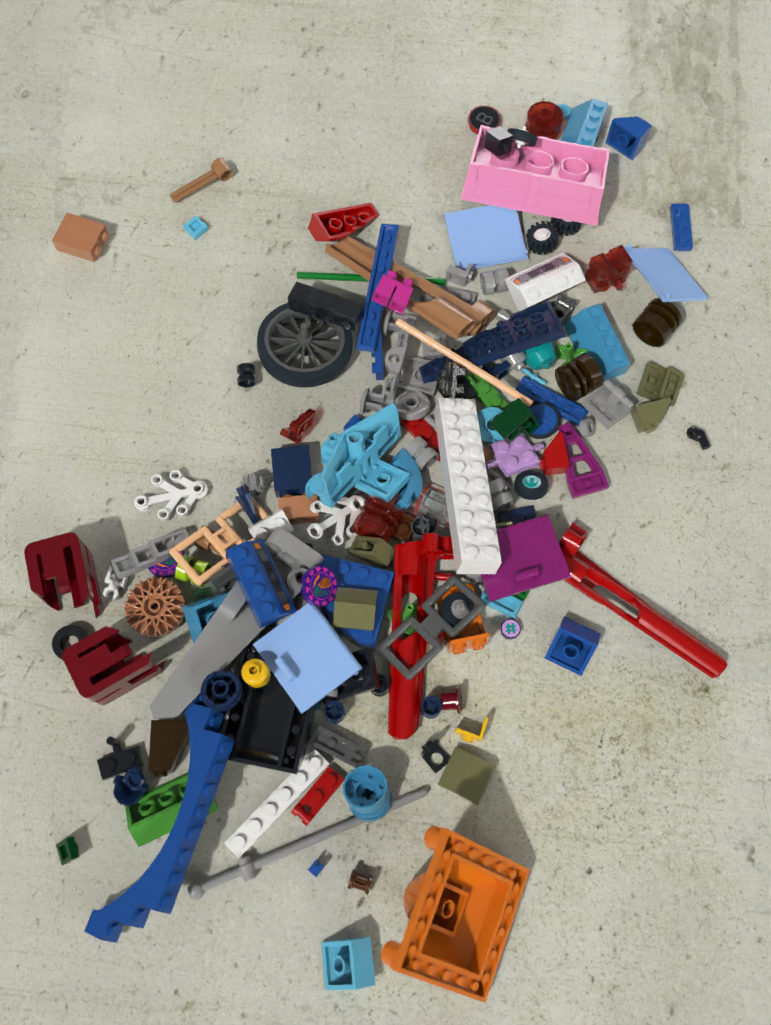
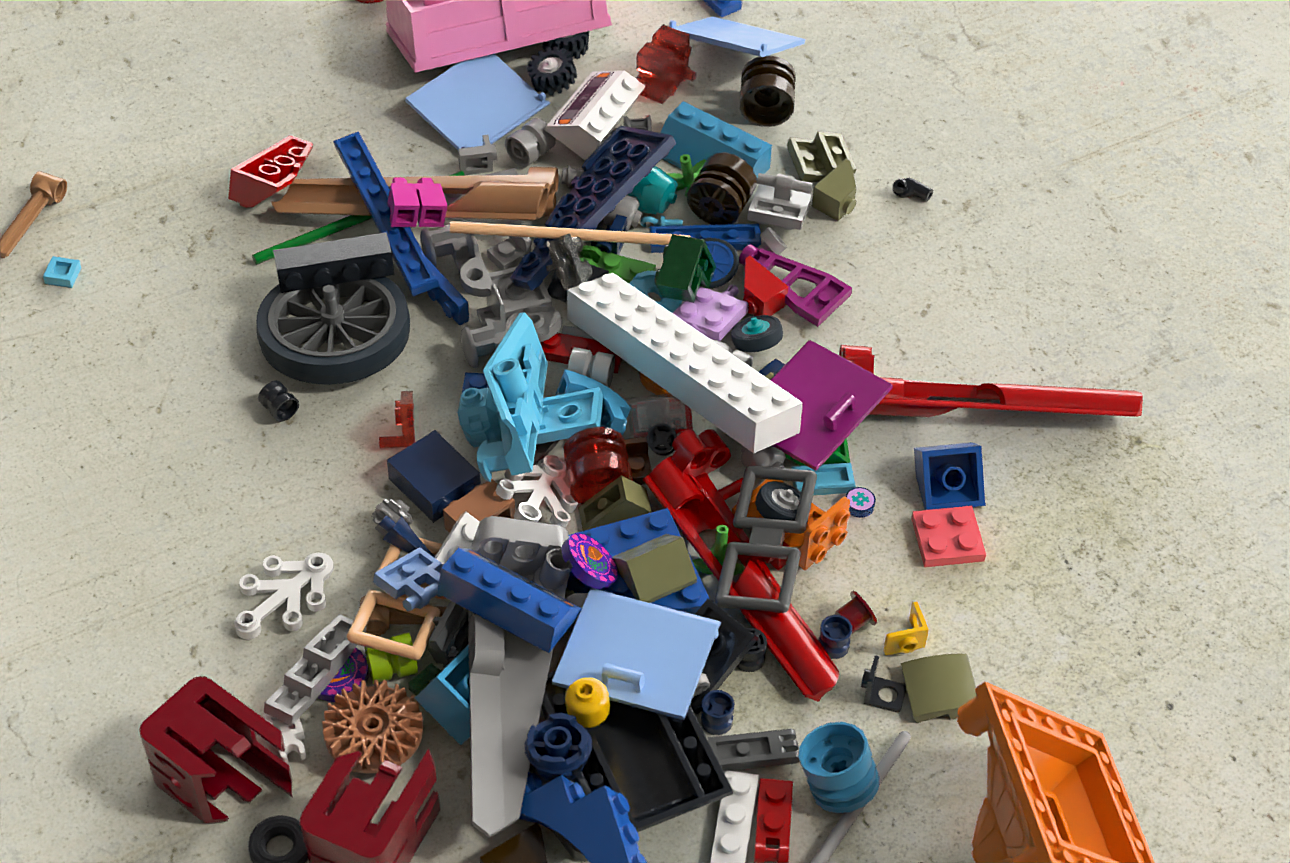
camera: 35 degrees left, 20 degrees down
none -> medium blue plate [373,547,442,611]
none -> coral plate [911,506,986,567]

